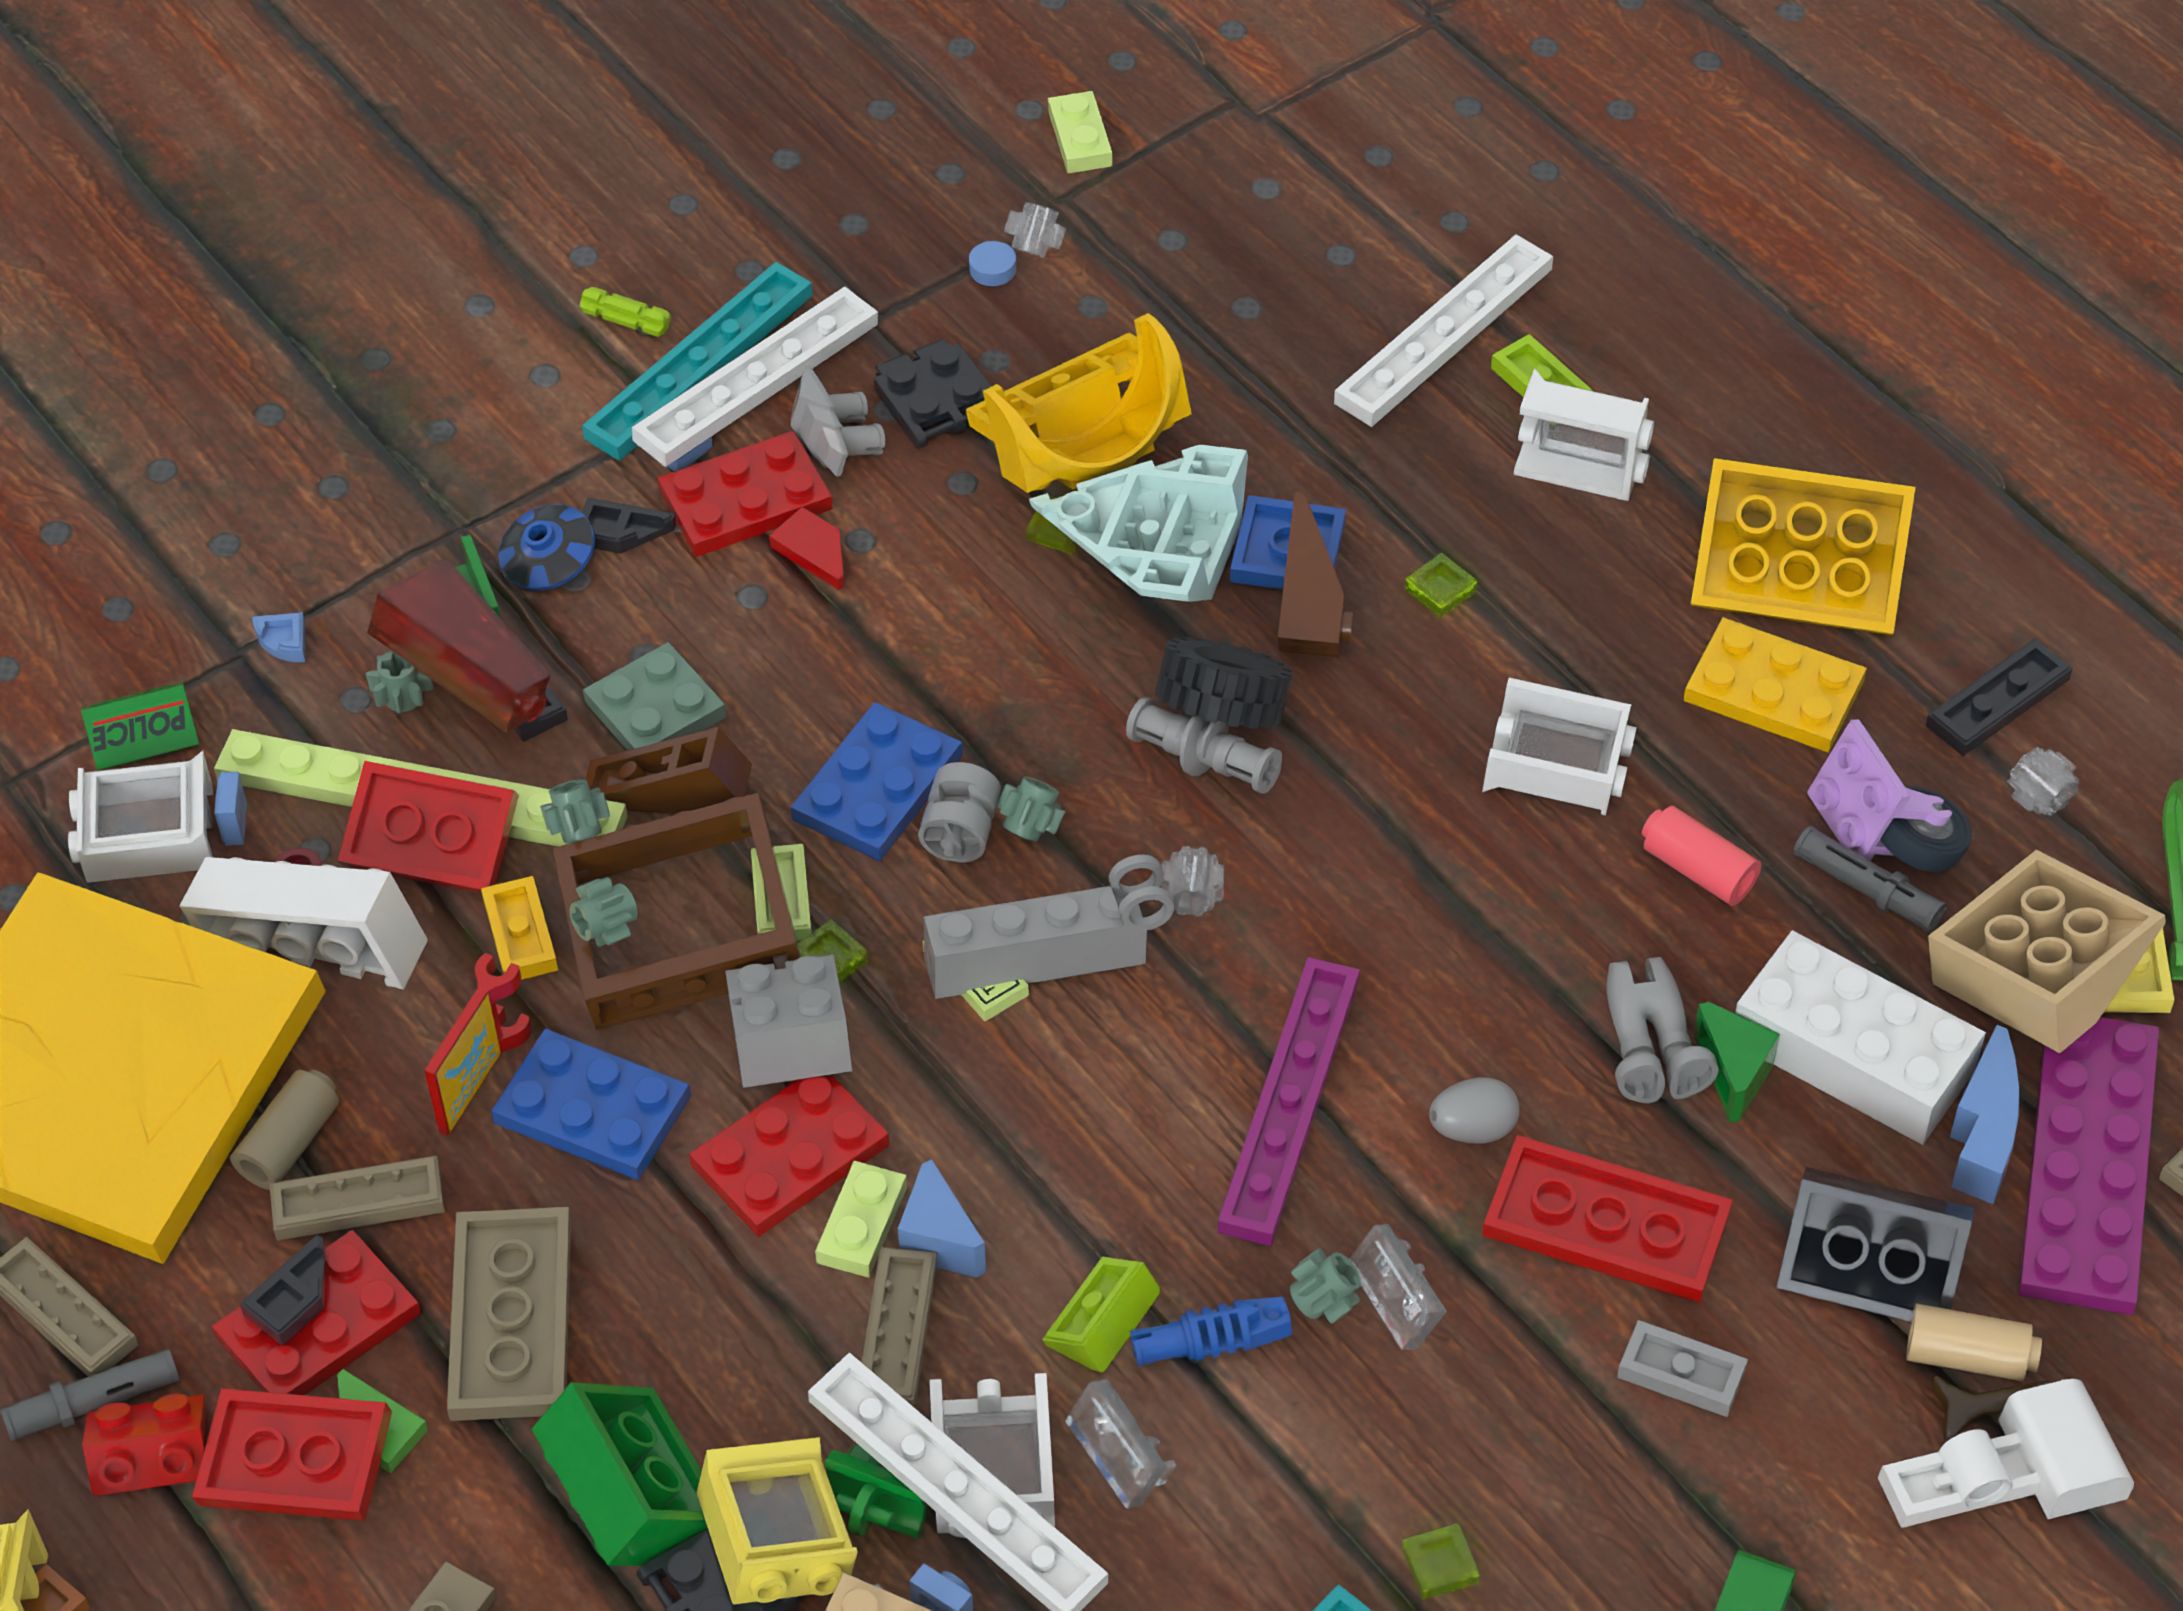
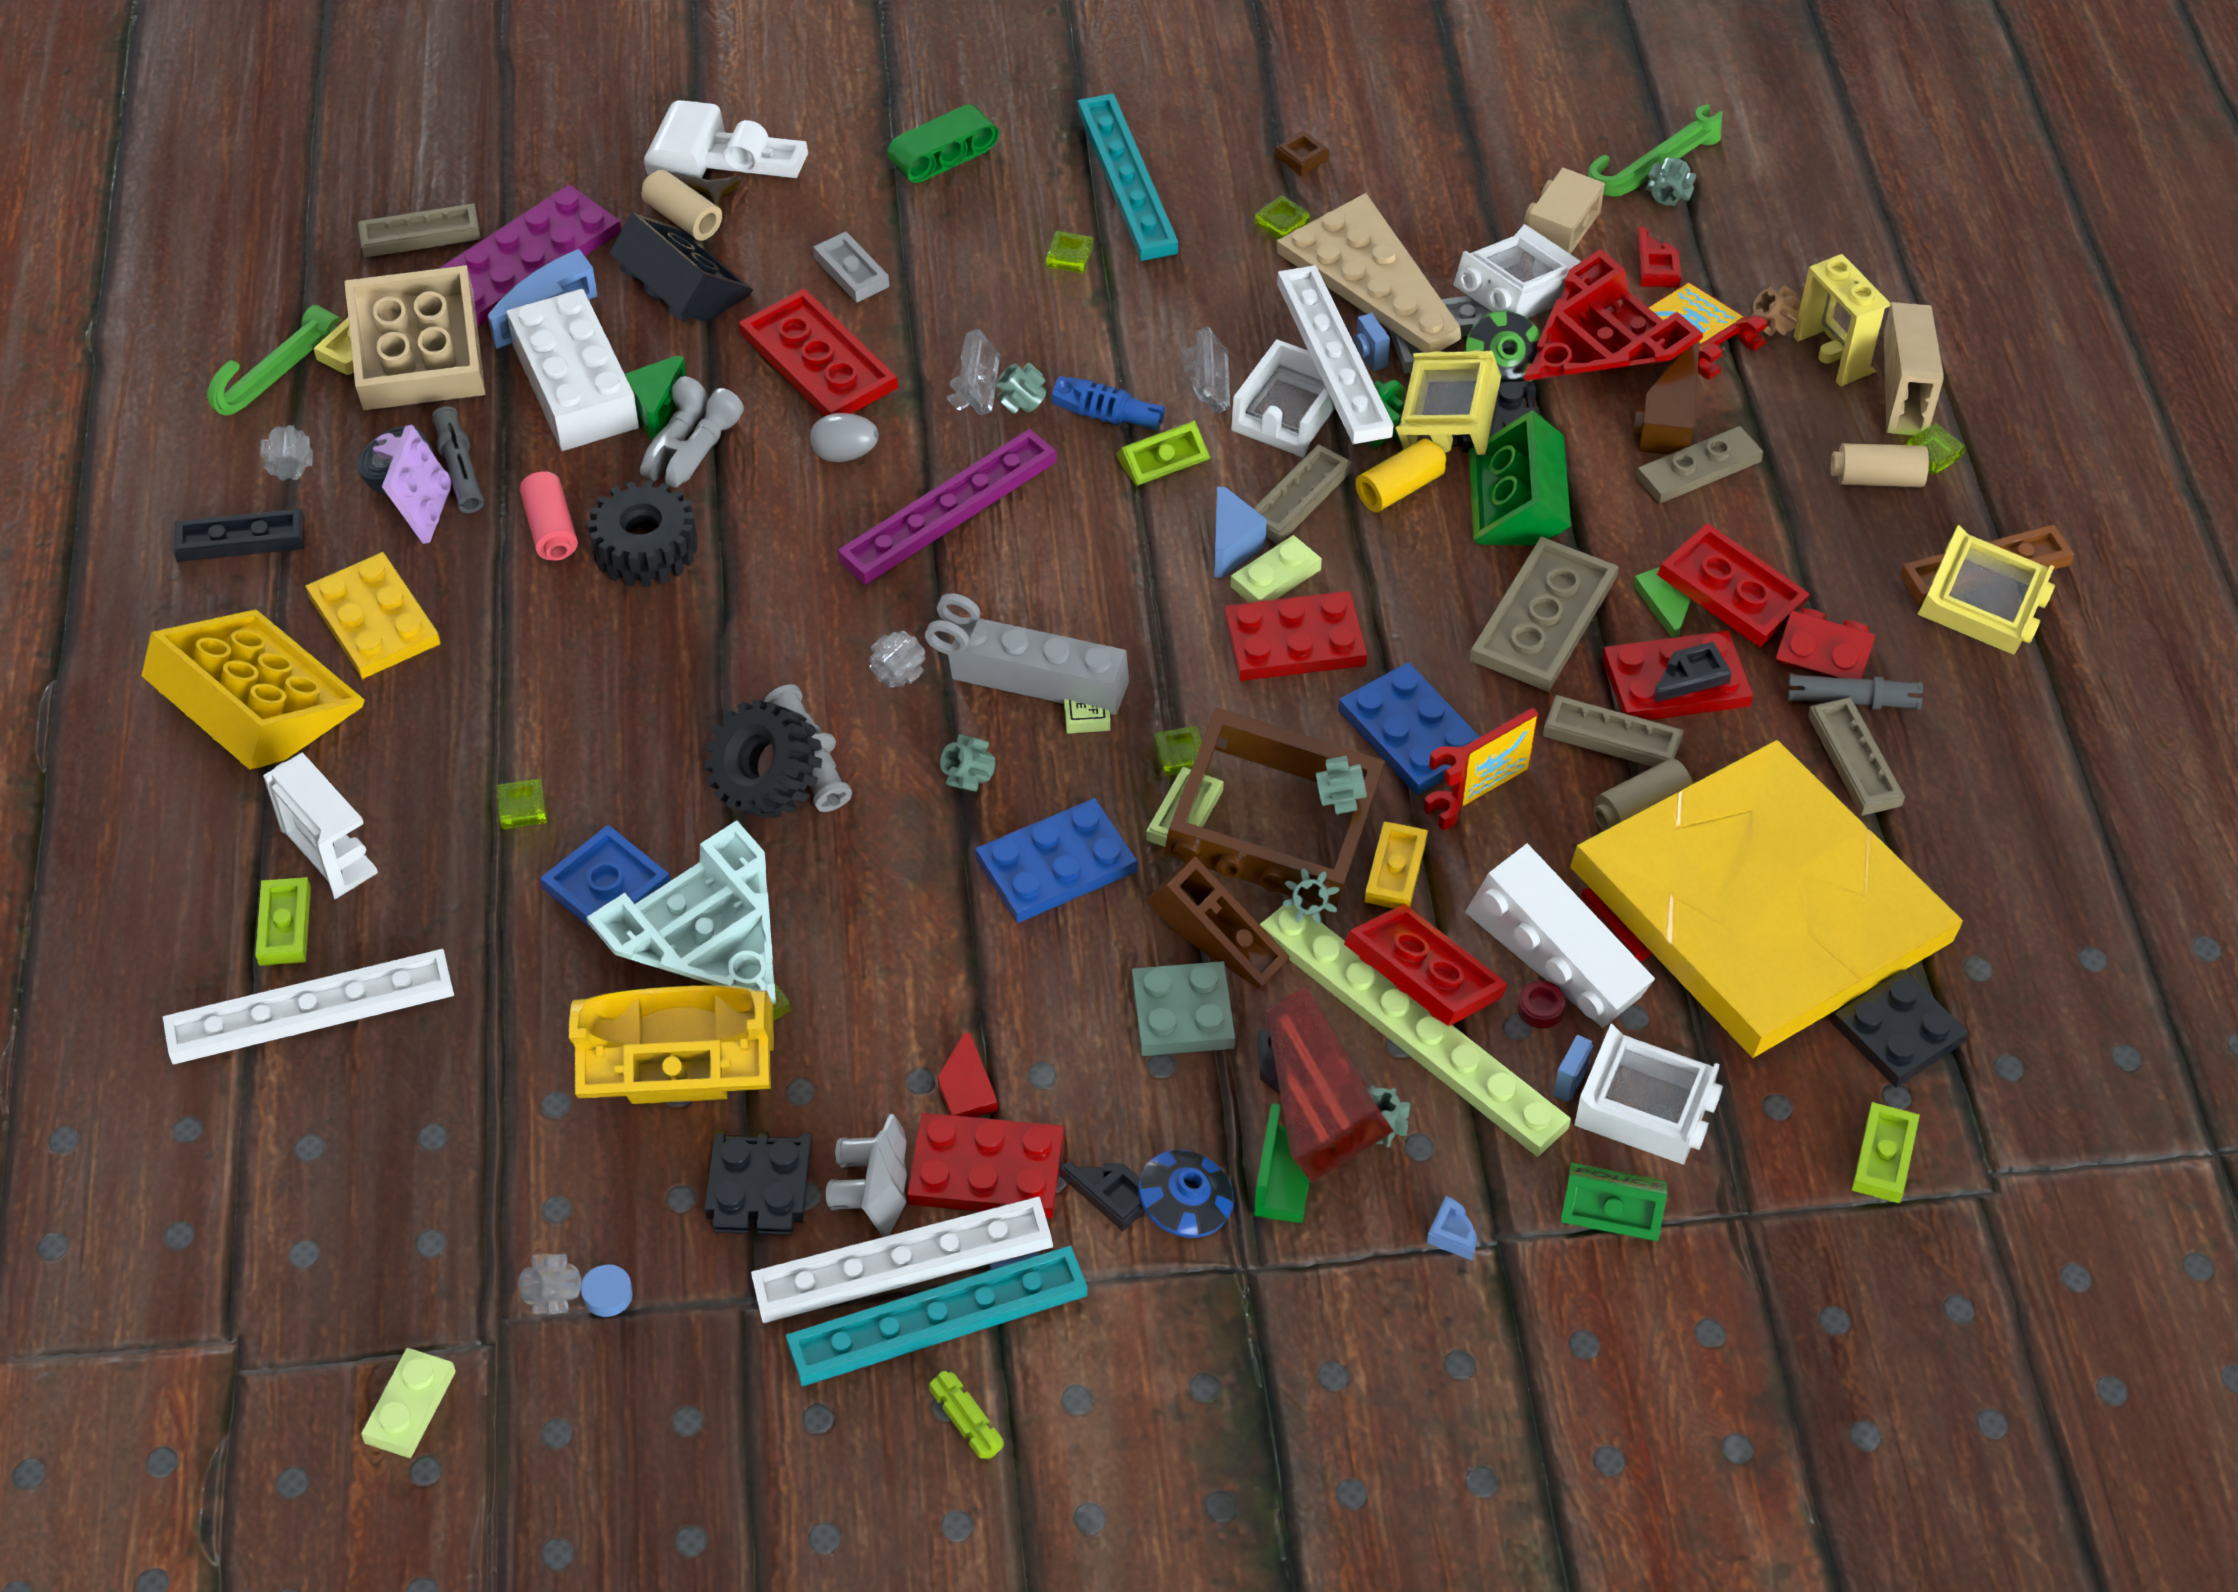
camera: 150 degrees left, 0 degrees up
light grey piece [725,955,852,1088] -> none
light grey wheel [918,762,1001,863] -> none
reddish brown slope [1277,492,1354,658] -> none
white window [1482,678,1637,816] -> none
none -> black tyre [588,481,698,587]
none -> yellow brick [1355,439,1446,512]

